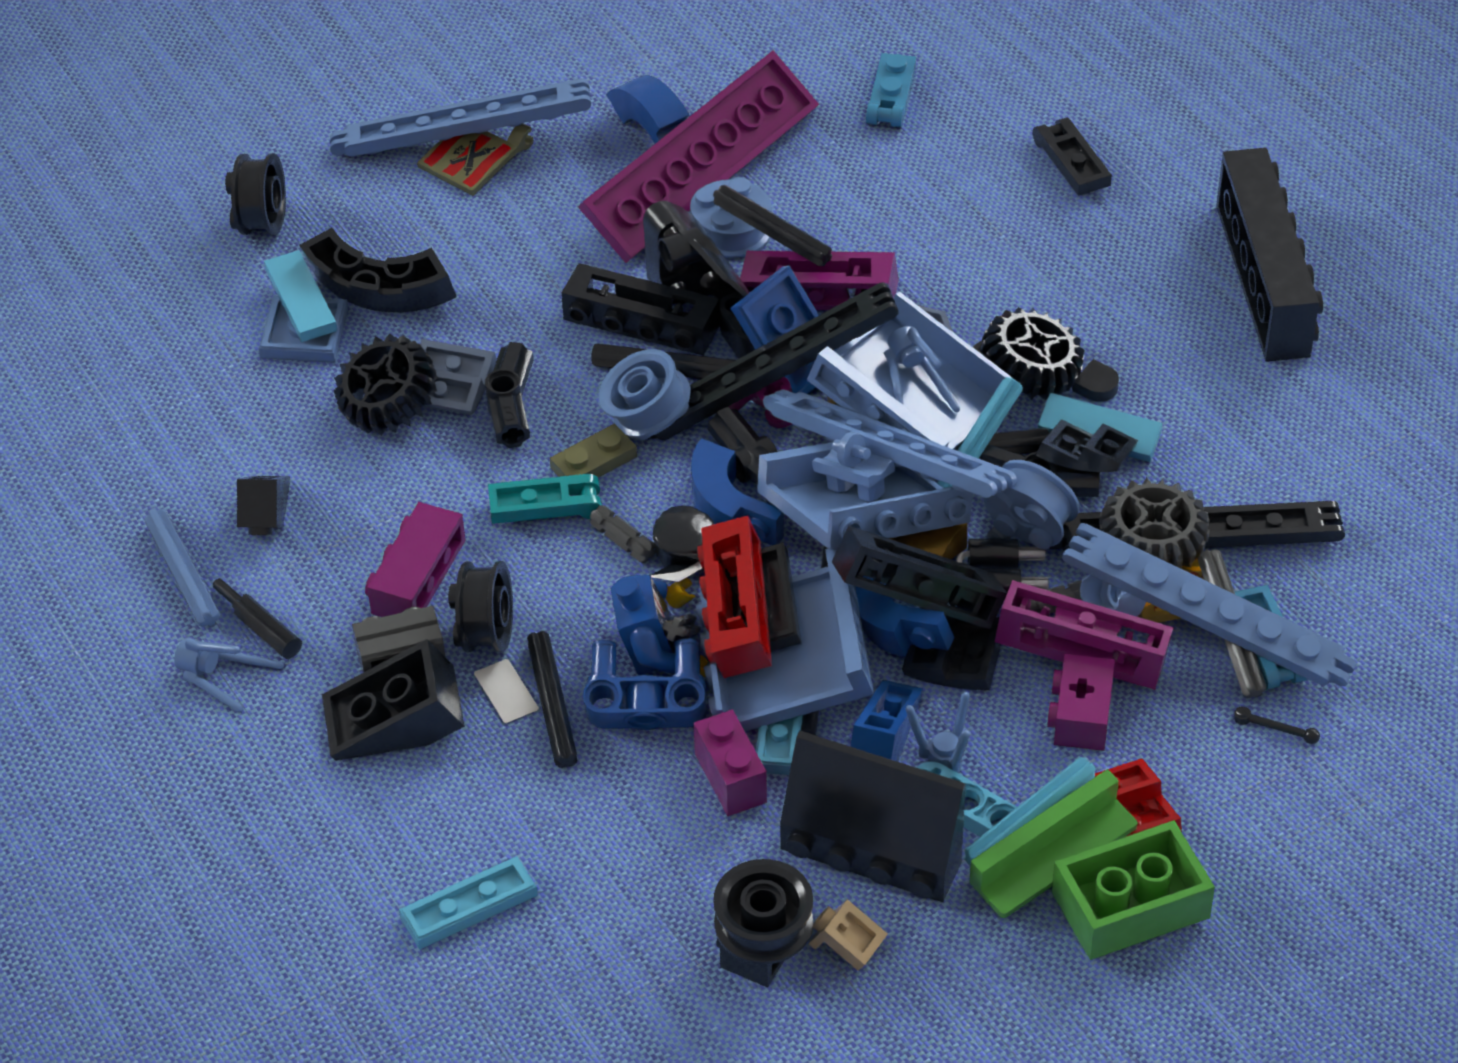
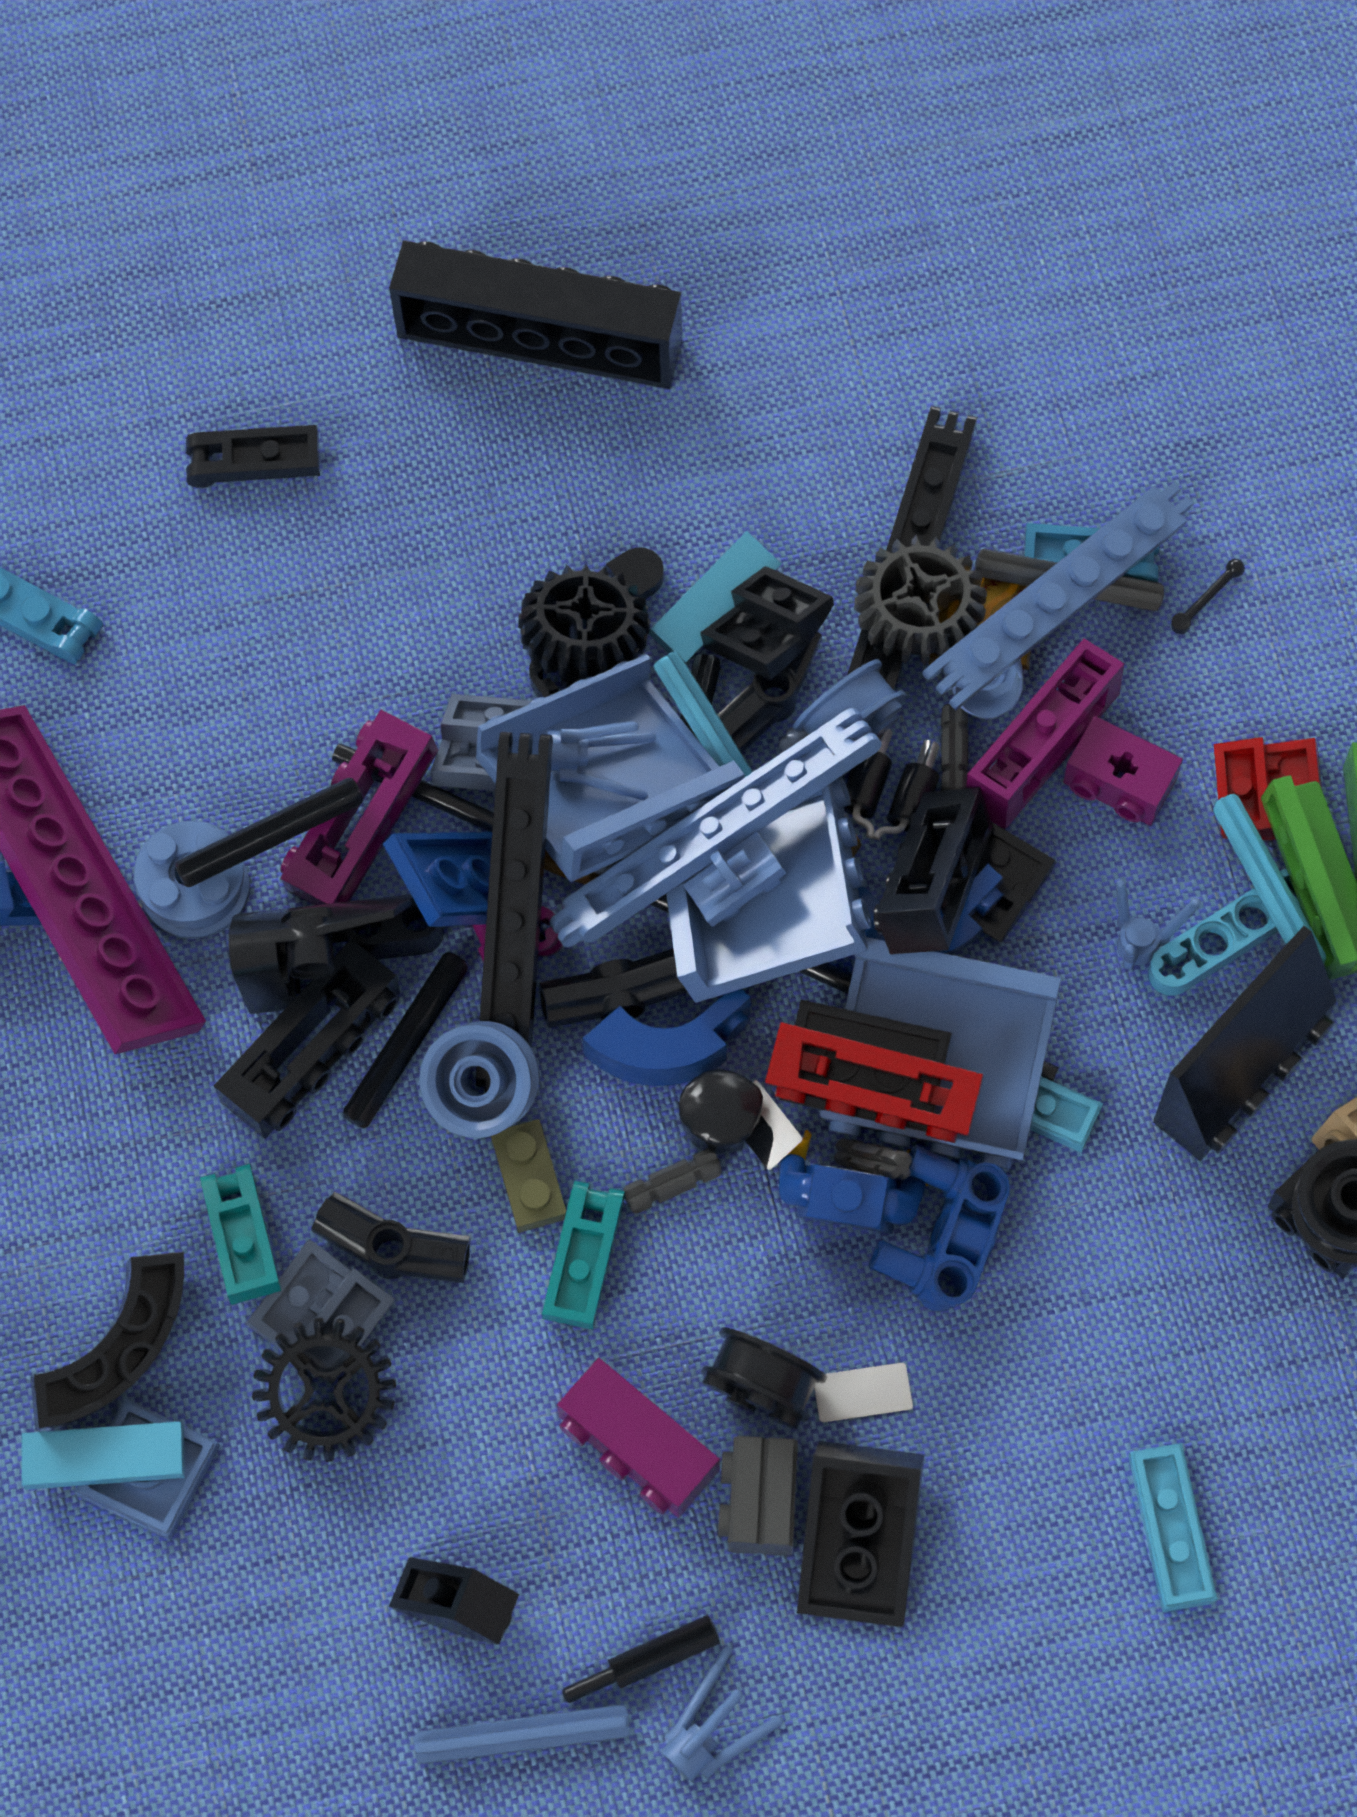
camera: 70 degrees left, 20 degrees up
black axle [527,631,577,768] -> none
magenta brick [693,709,767,816] -> none
blue slope [850,680,923,762] -> none
none -> teal plate [200,1163,282,1305]

